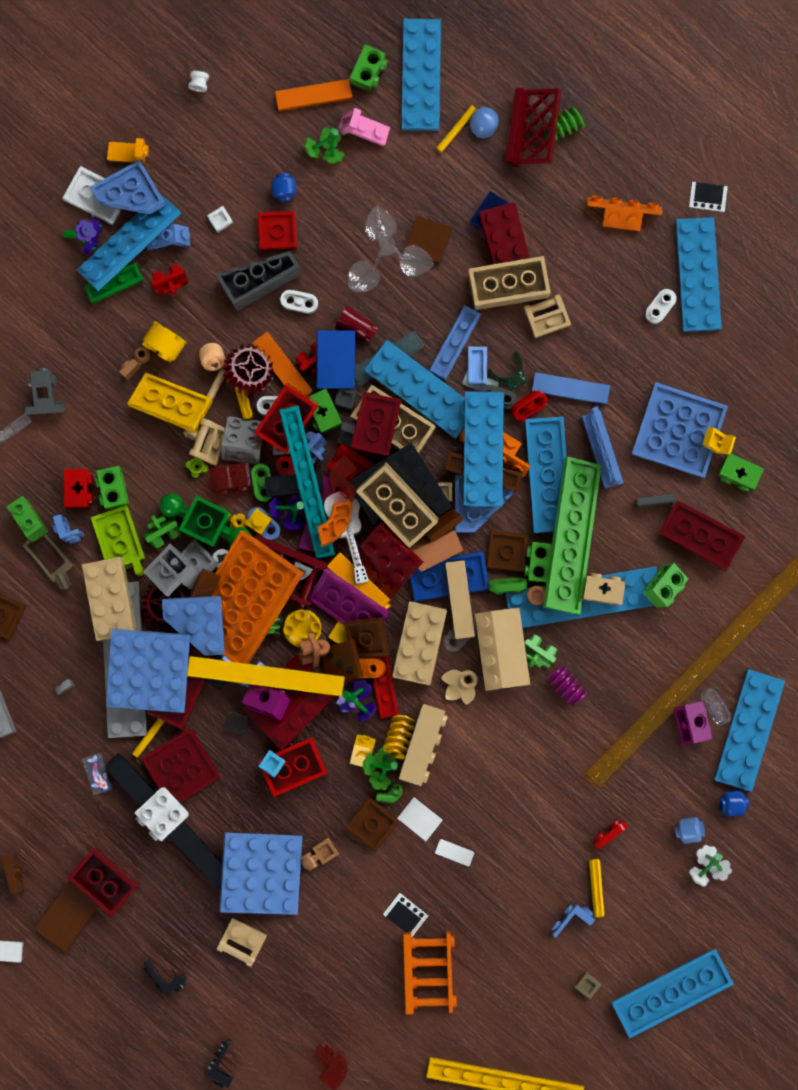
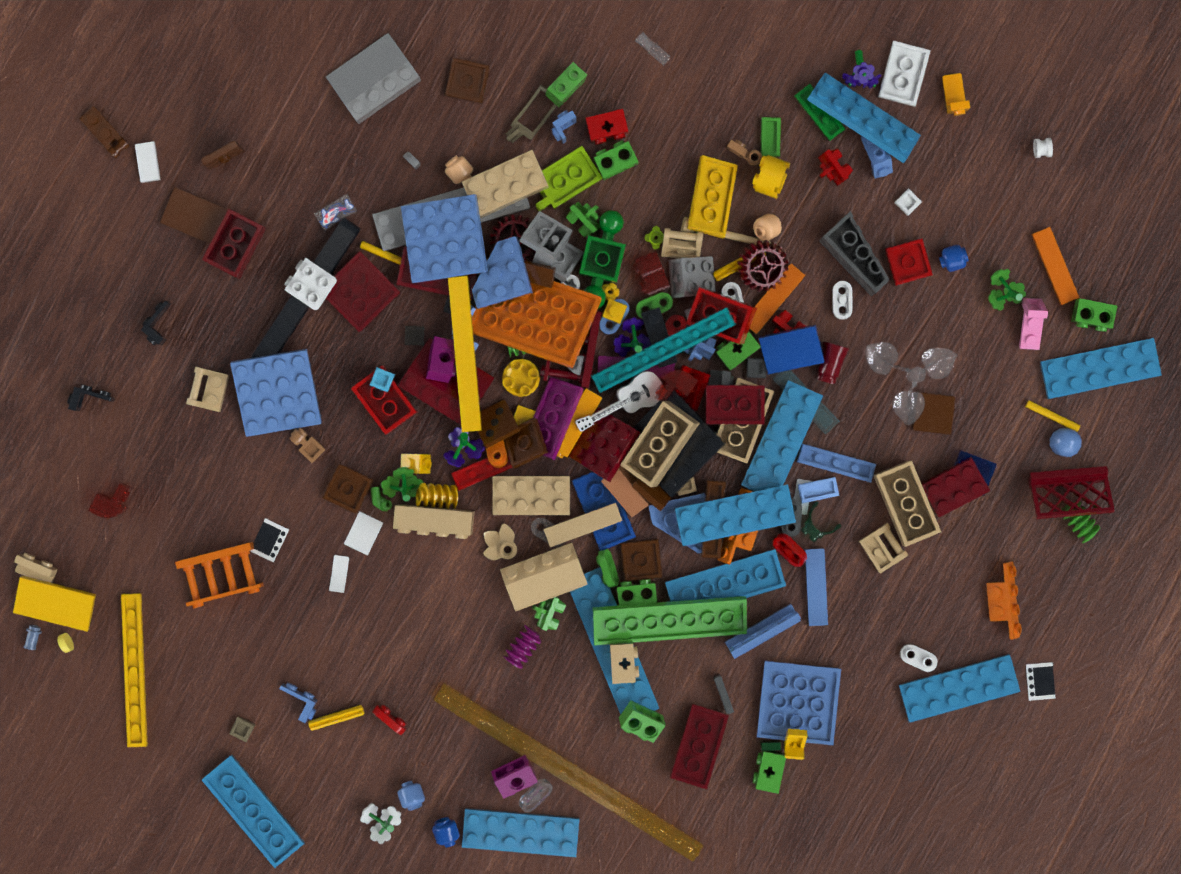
camera: 75 degrees right, 5 degrees up
dark grey tile [25,368,67,415] -> none
medium blue plate [90,160,166,214] -> none
nougat hips [298,632,330,668] -> none
orange tile [317,500,352,547] -> none
nougat tile [527,586,545,605] -> none
none -> light nougat head [445,155,473,184]
none -> bright green tile [760,117,781,157]
none -> dark green tile [760,740,781,751]

